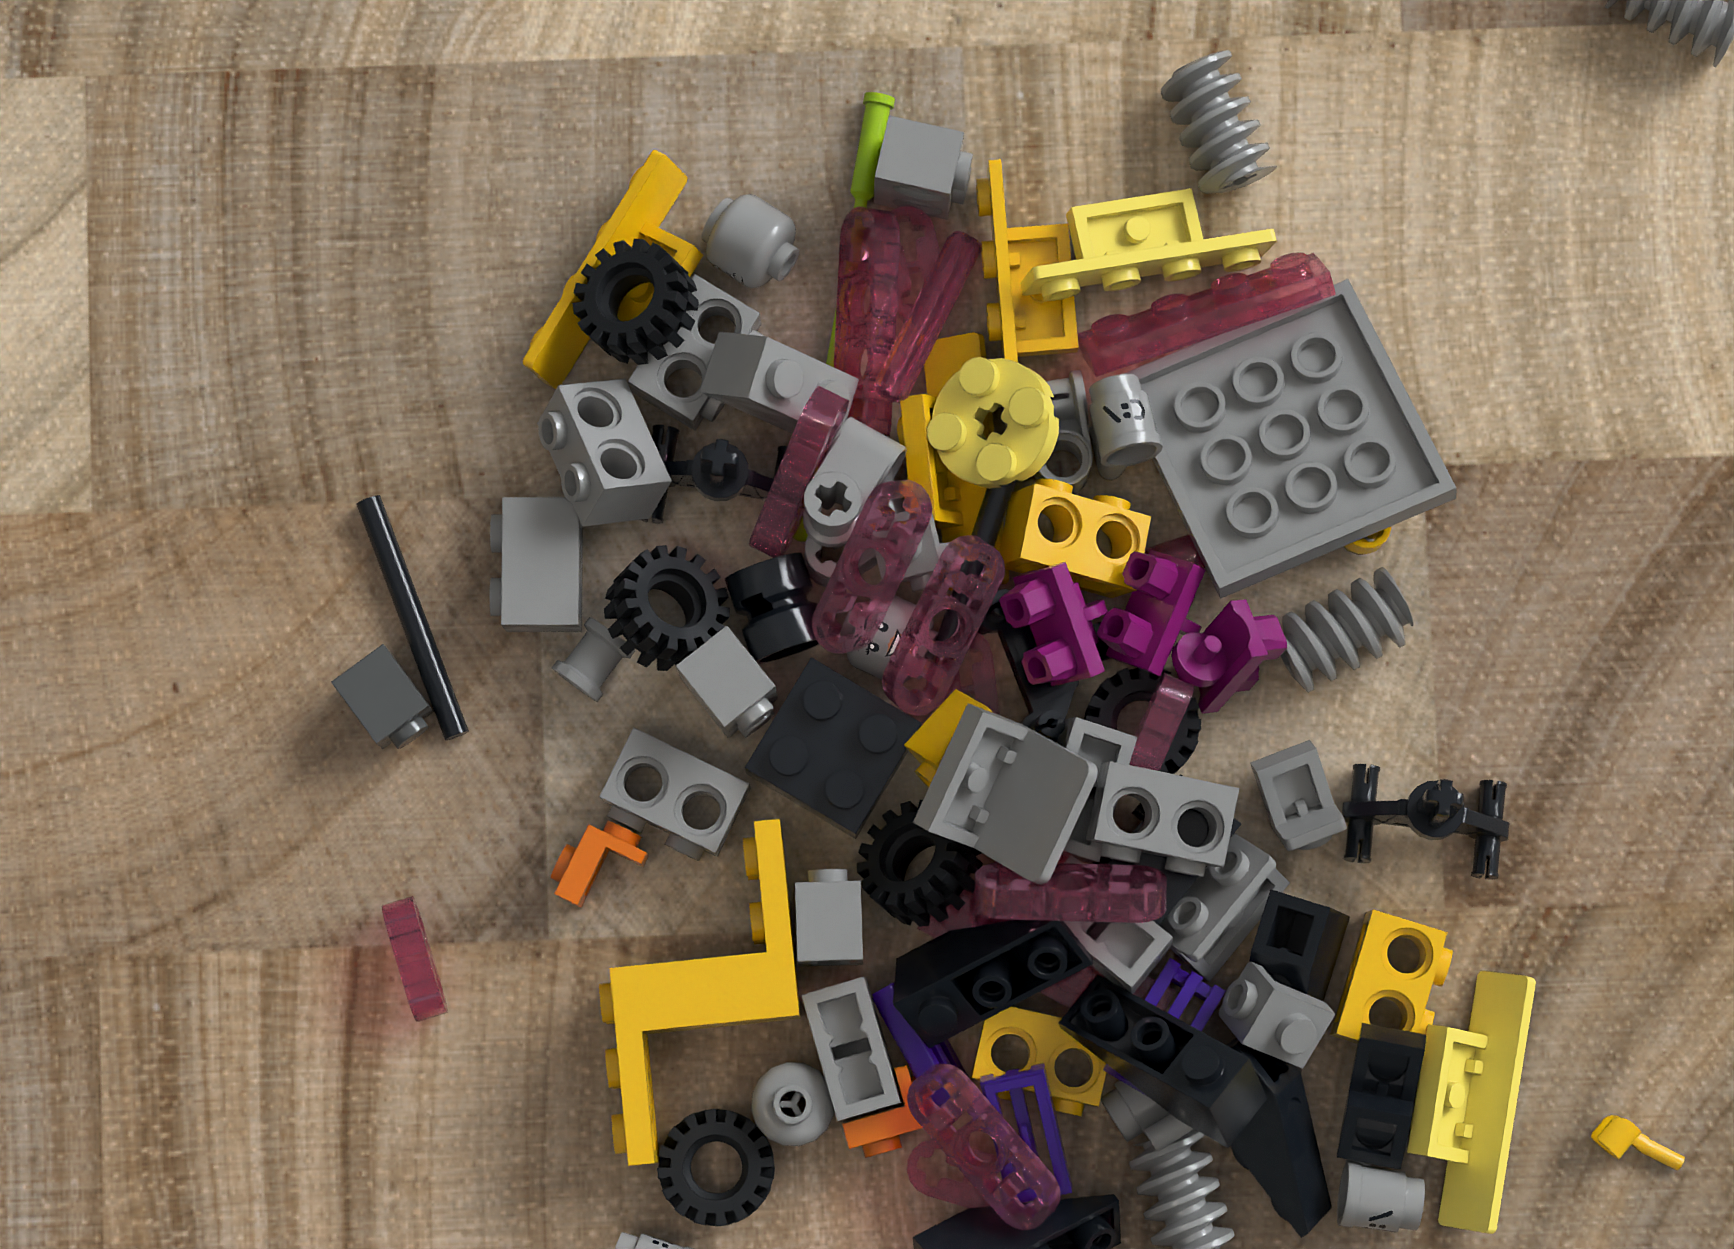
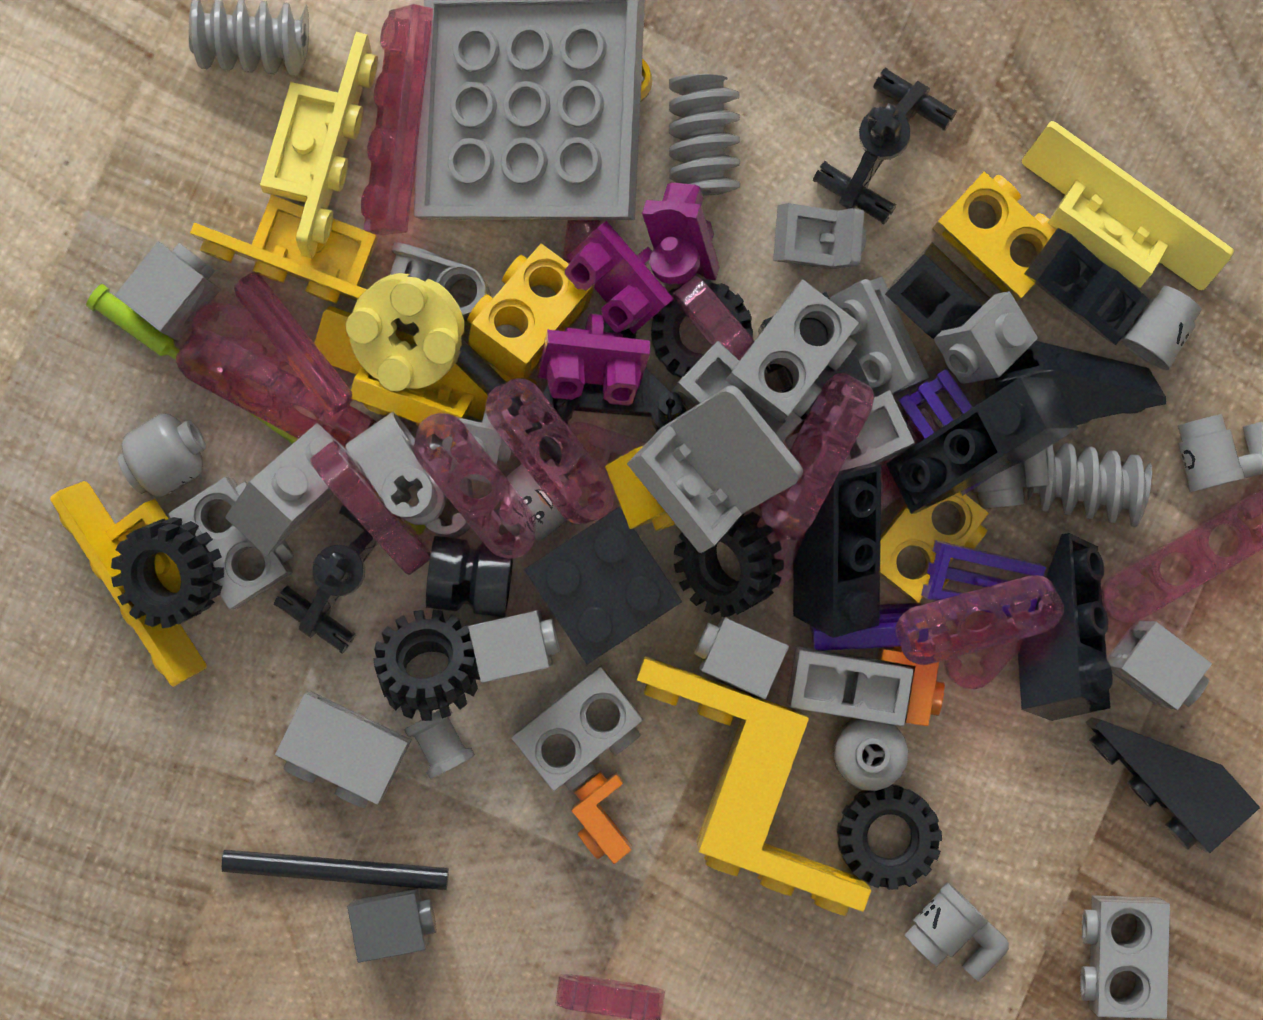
camera: 60 degrees left, 5 degrees up
light grey brick [537,379,672,527] -> none
light grey piece [1088,374,1163,480] -> none
yellow hand [1591,1115,1685,1171] -> none

